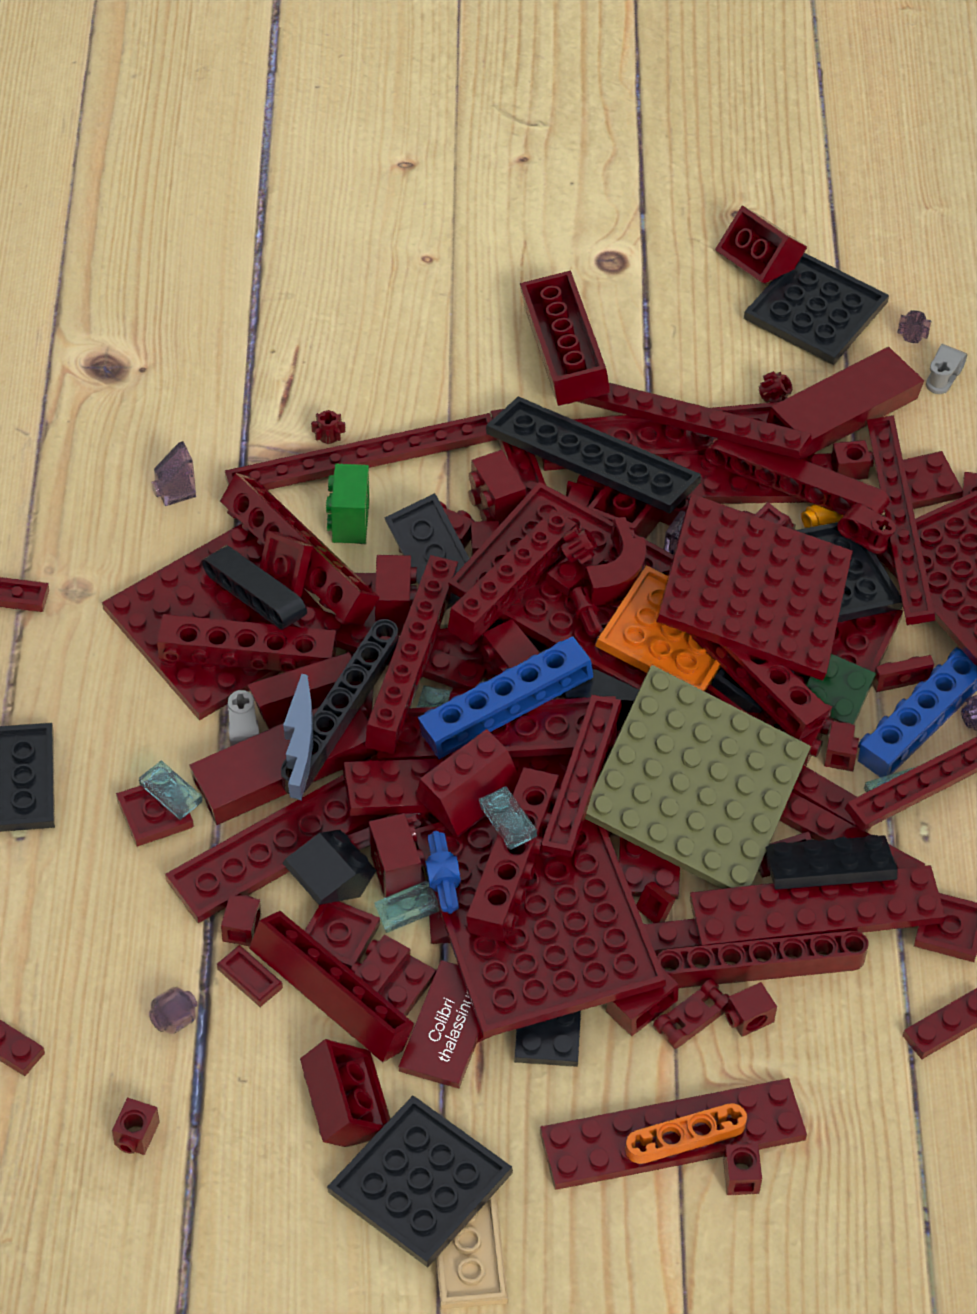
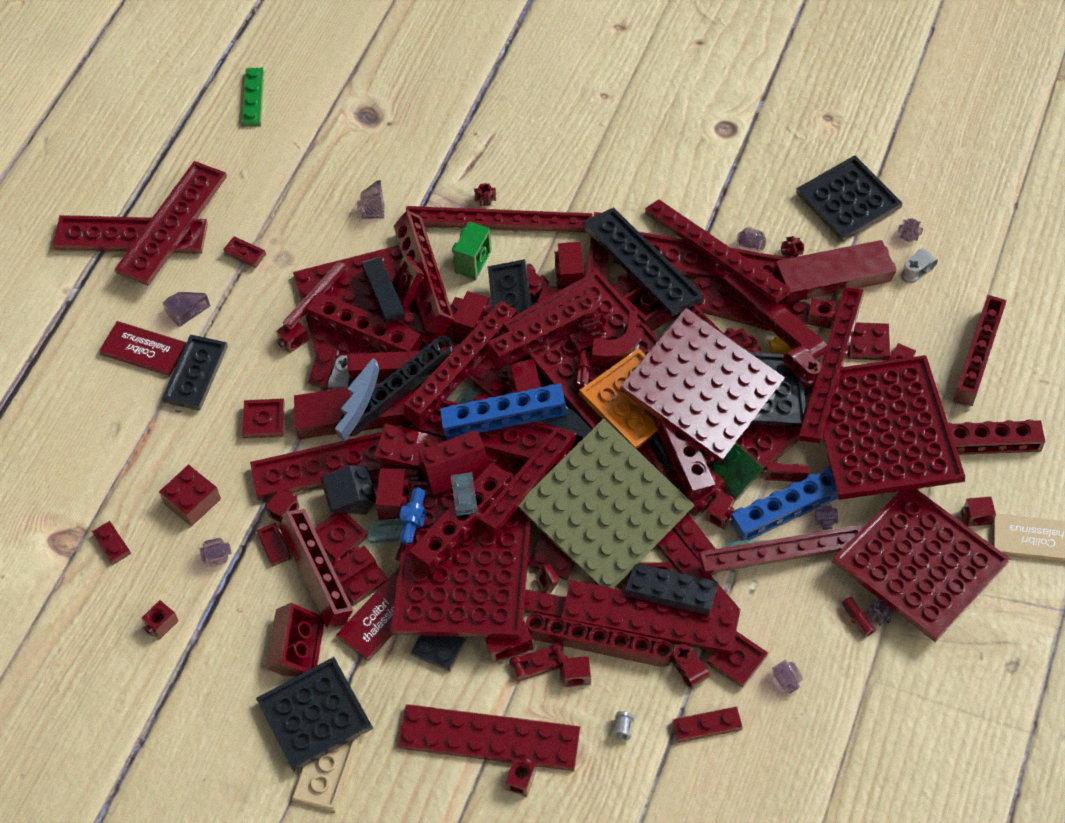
camera: 25 degrees right, 5 degrees up
clear light blue plate [139,760,202,820] -> none
dark red brick [520,270,610,406] -> none
orange beam [625,1103,747,1164] -> none
dark red slope [715,205,807,284] -> none
none -> dark red brick [159,464,221,527]
none -> dark red brick [276,322,309,353]
none -> dark red axle [283,261,346,330]
none -> dark red plate [308,345,340,389]
none -> light grey bush [612,711,635,740]
none -> dark red piece [672,644,710,689]
none -> head [737,227,767,252]

